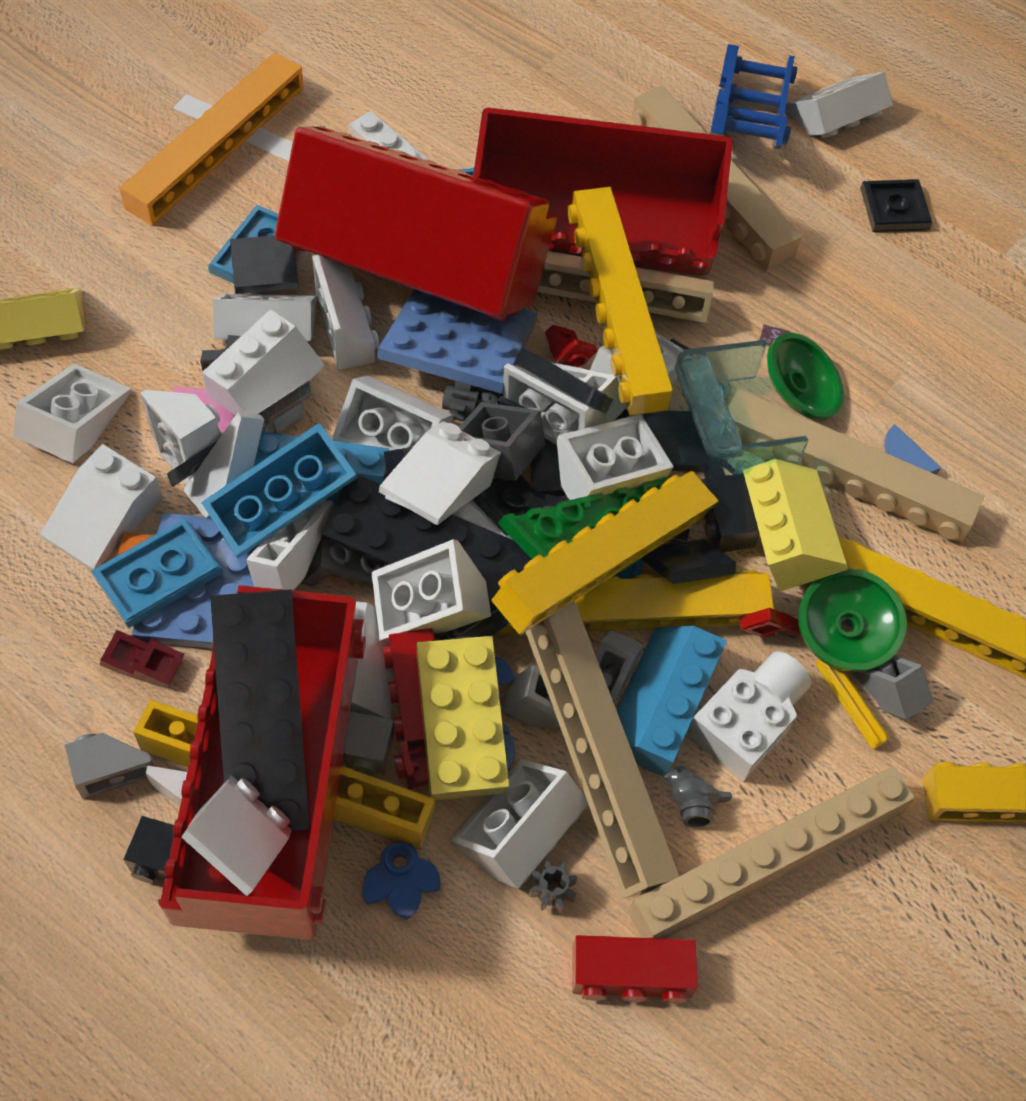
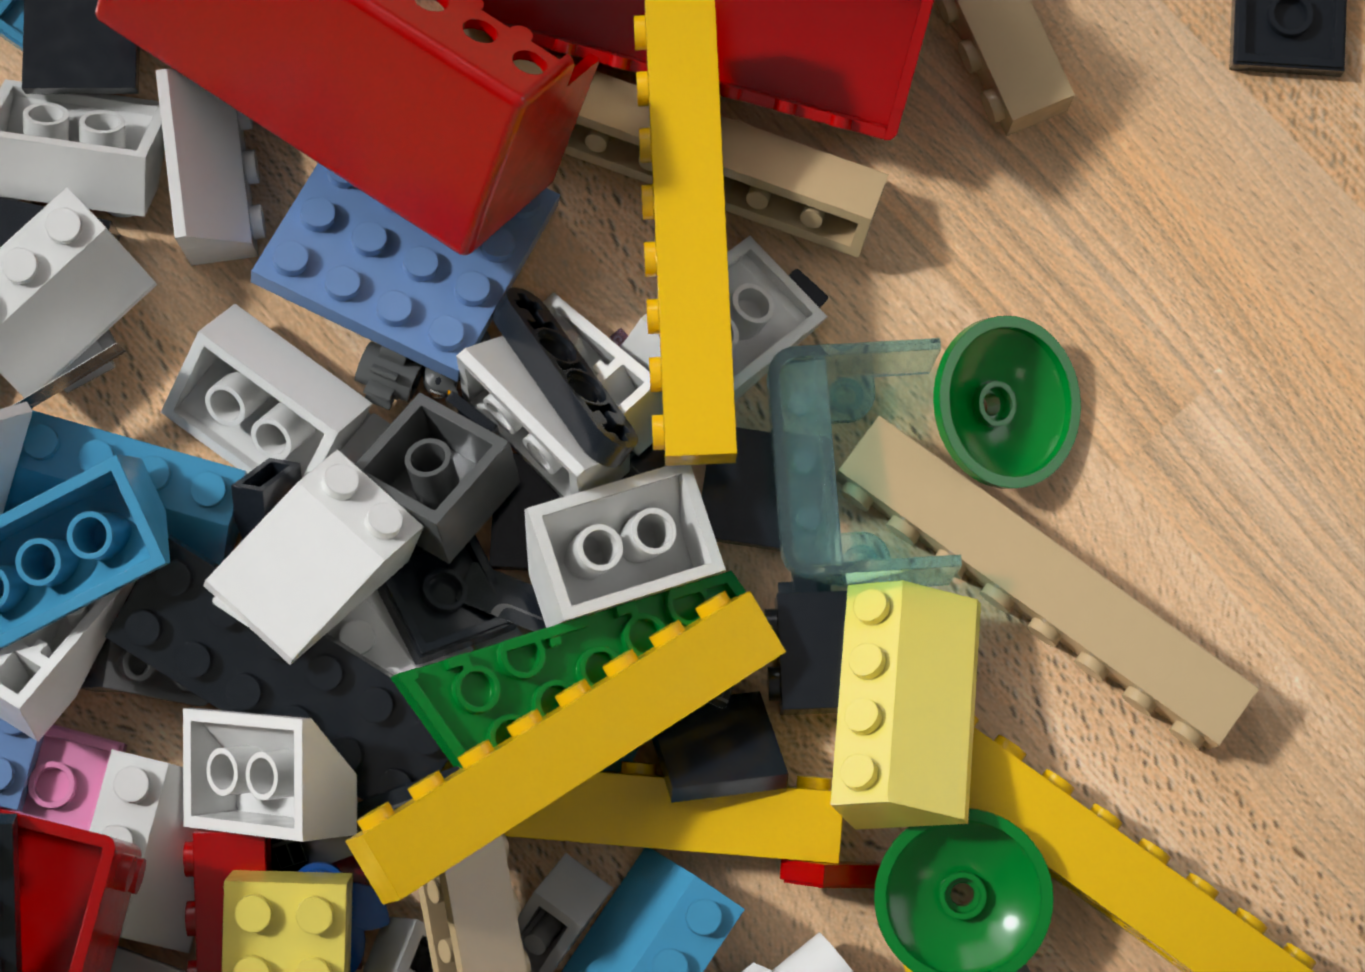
camera: 10 degrees right, 20 degrees up
red bracket [545,324,598,368] -> none
sticker [759,324,790,346] -> none
medium blue tile [884,424,941,475] -> none

